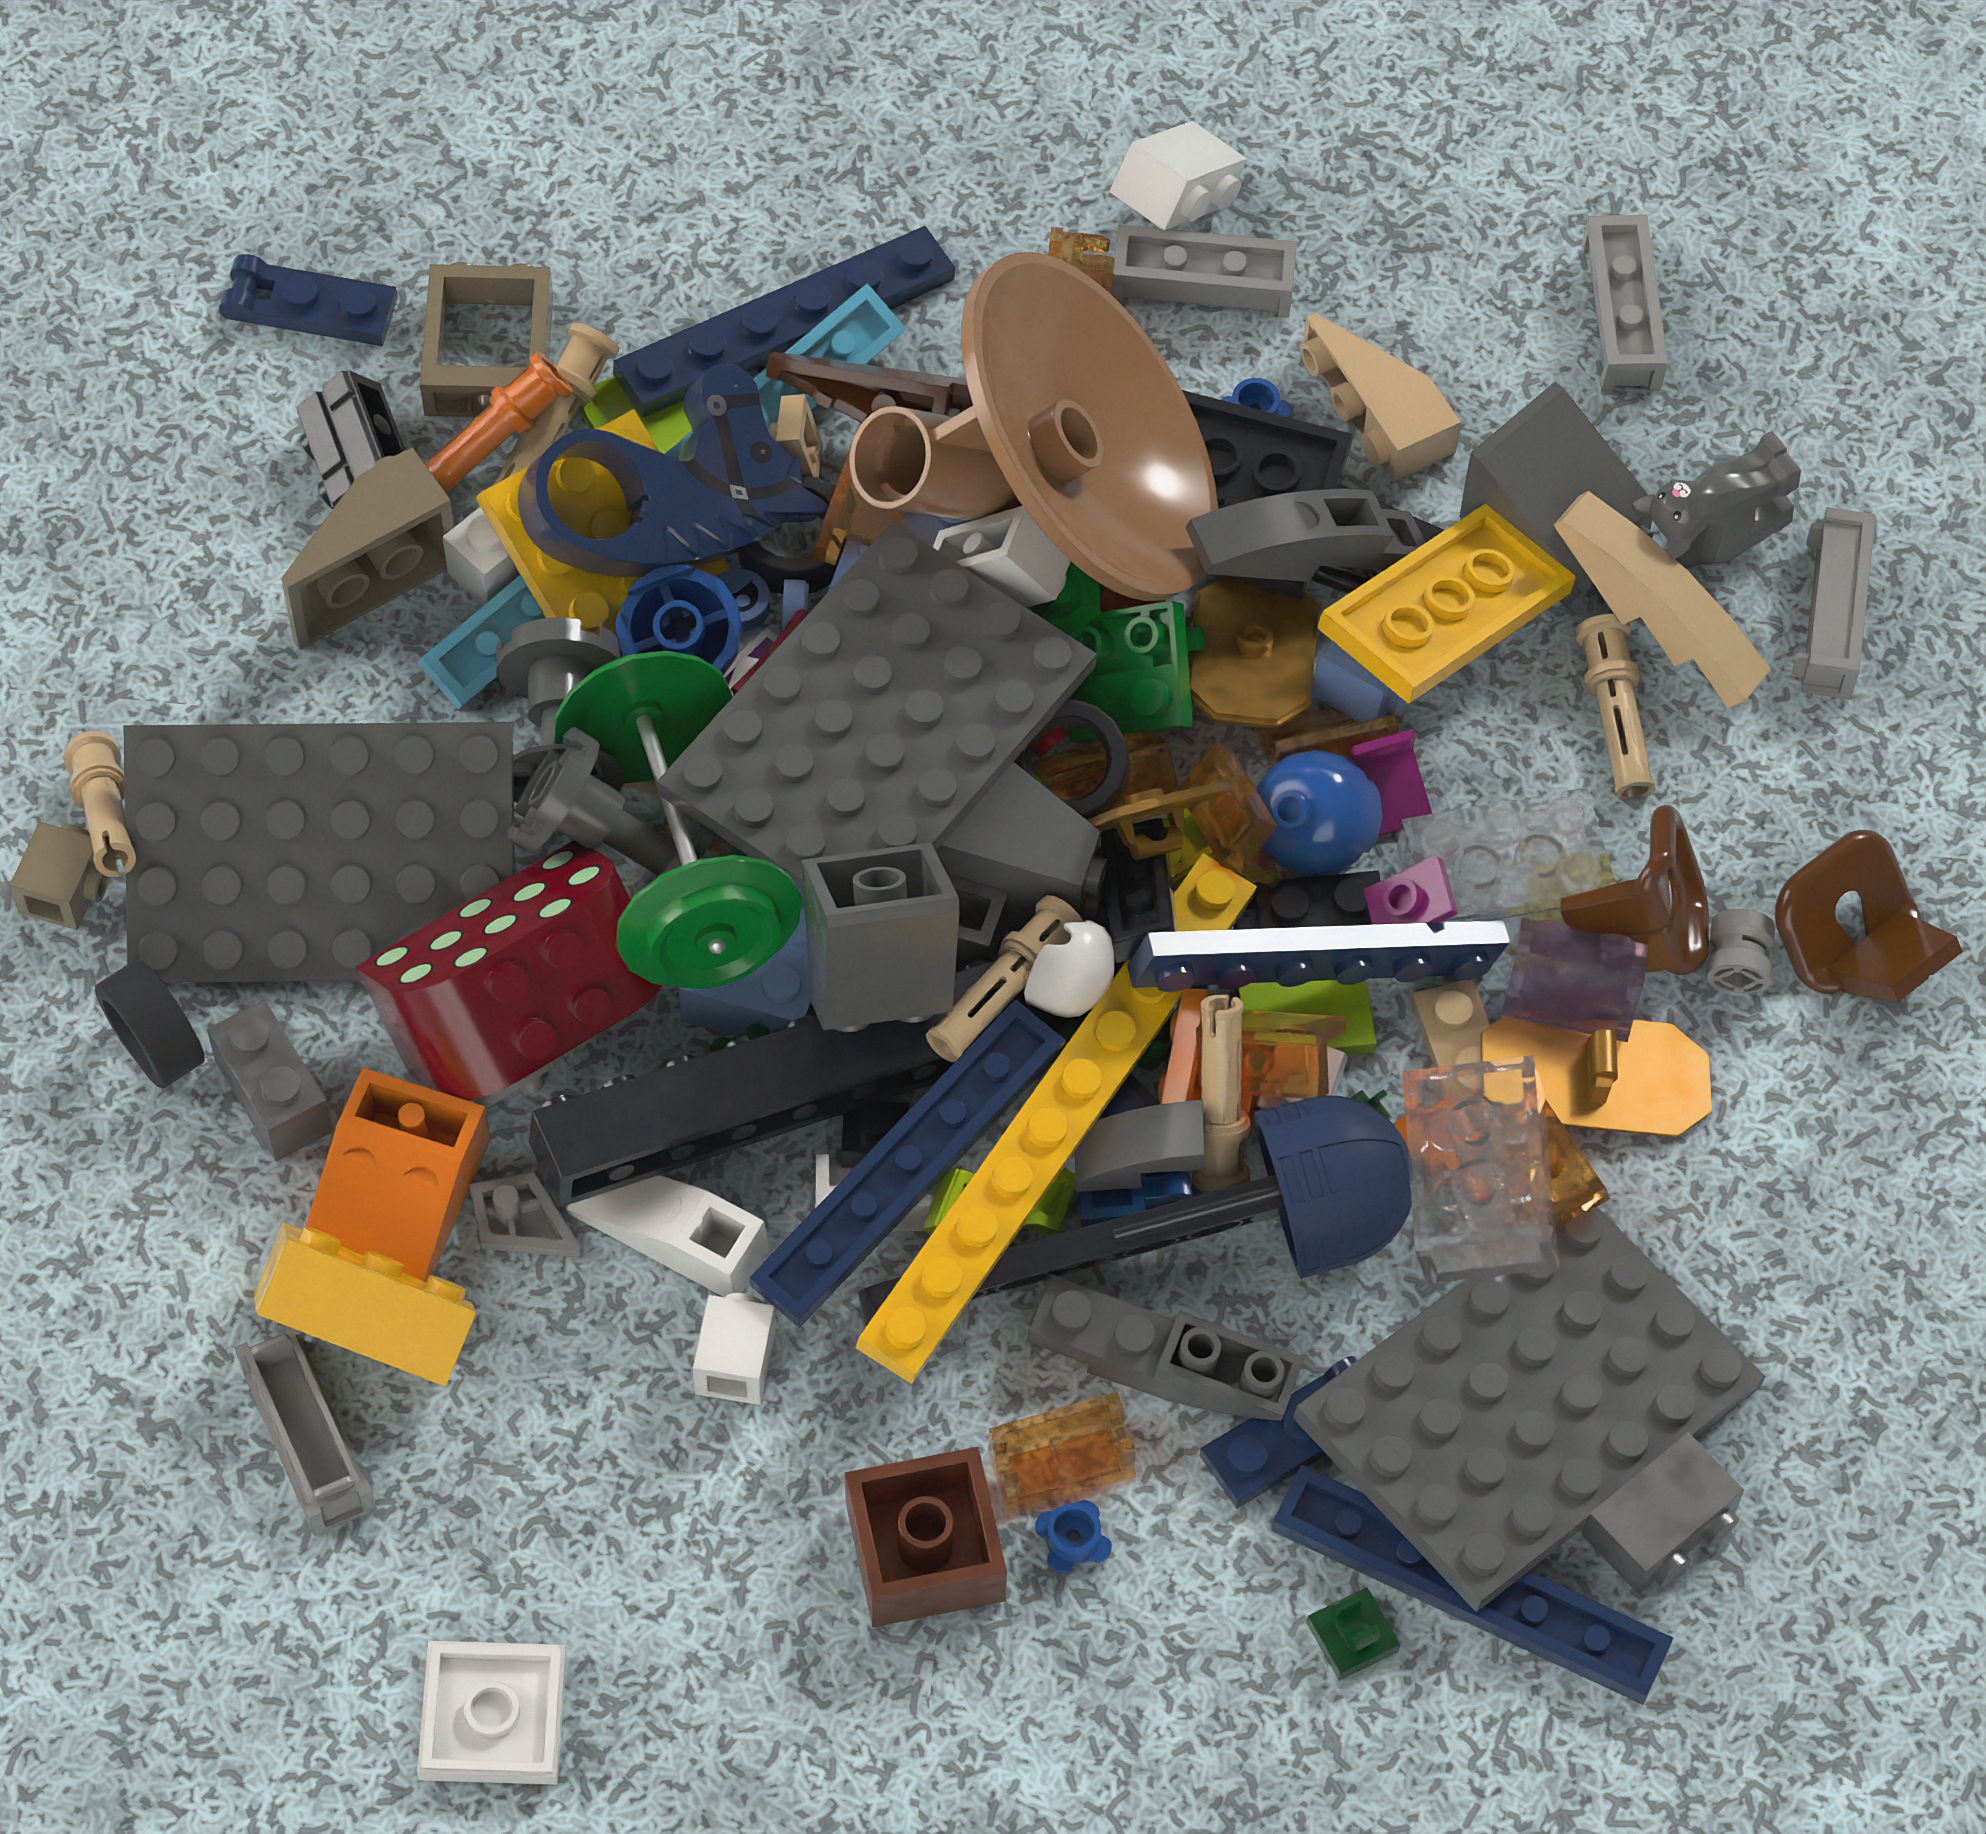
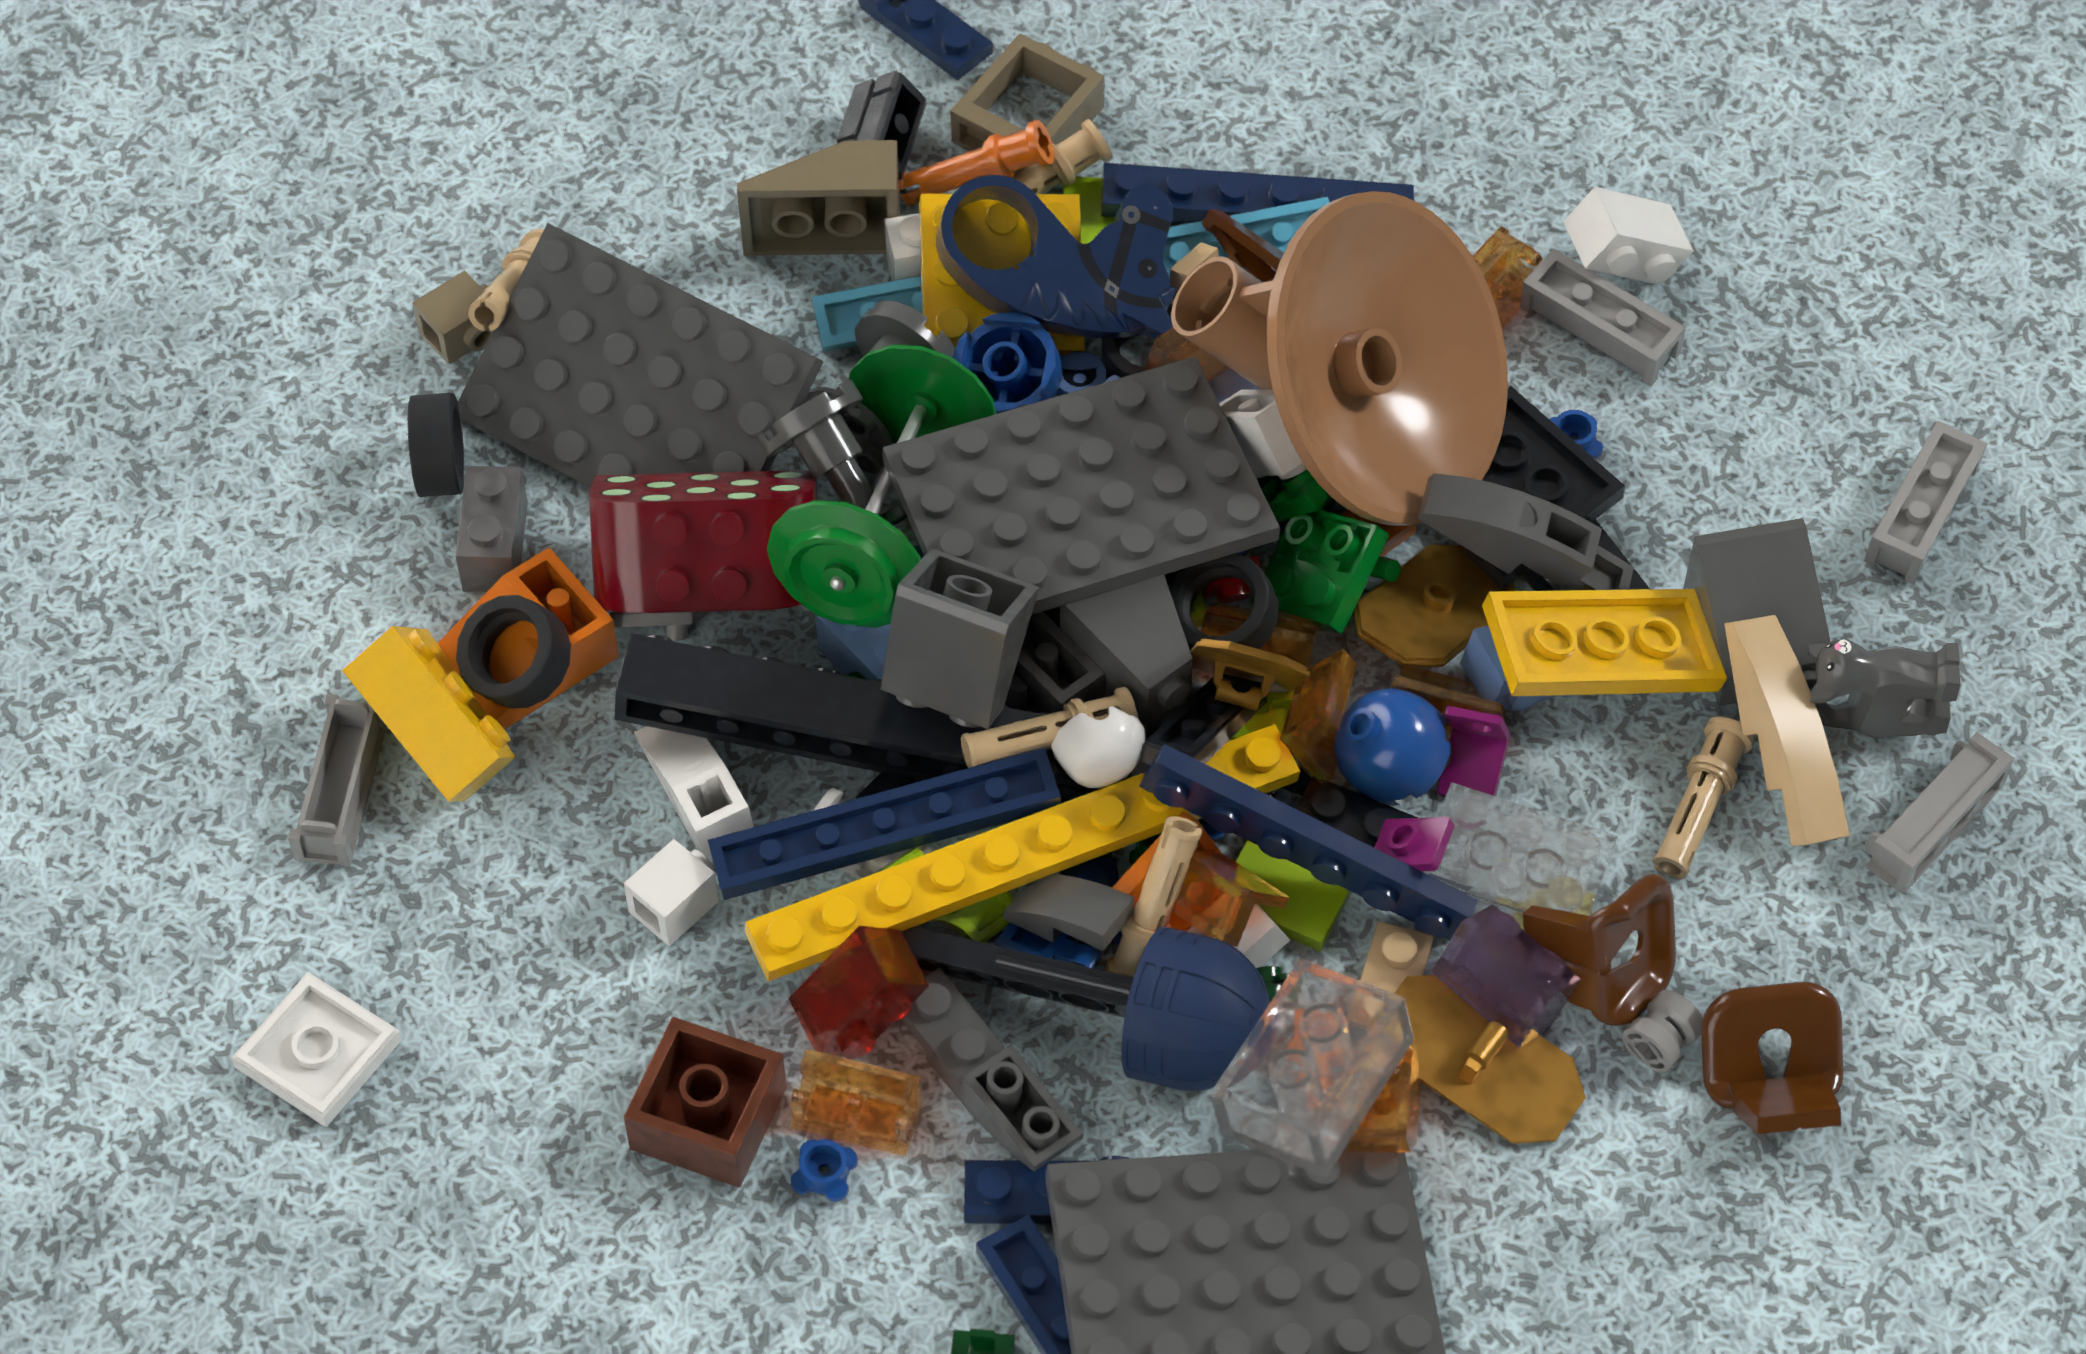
camera: 35 degrees right, 5 degrees down
light grey piece [469,1172,581,1258] -> none
tan slope [1300,313,1461,481] -> none
none -> black tyre [456,595,571,708]
none -> clear red brick [788,926,929,1059]

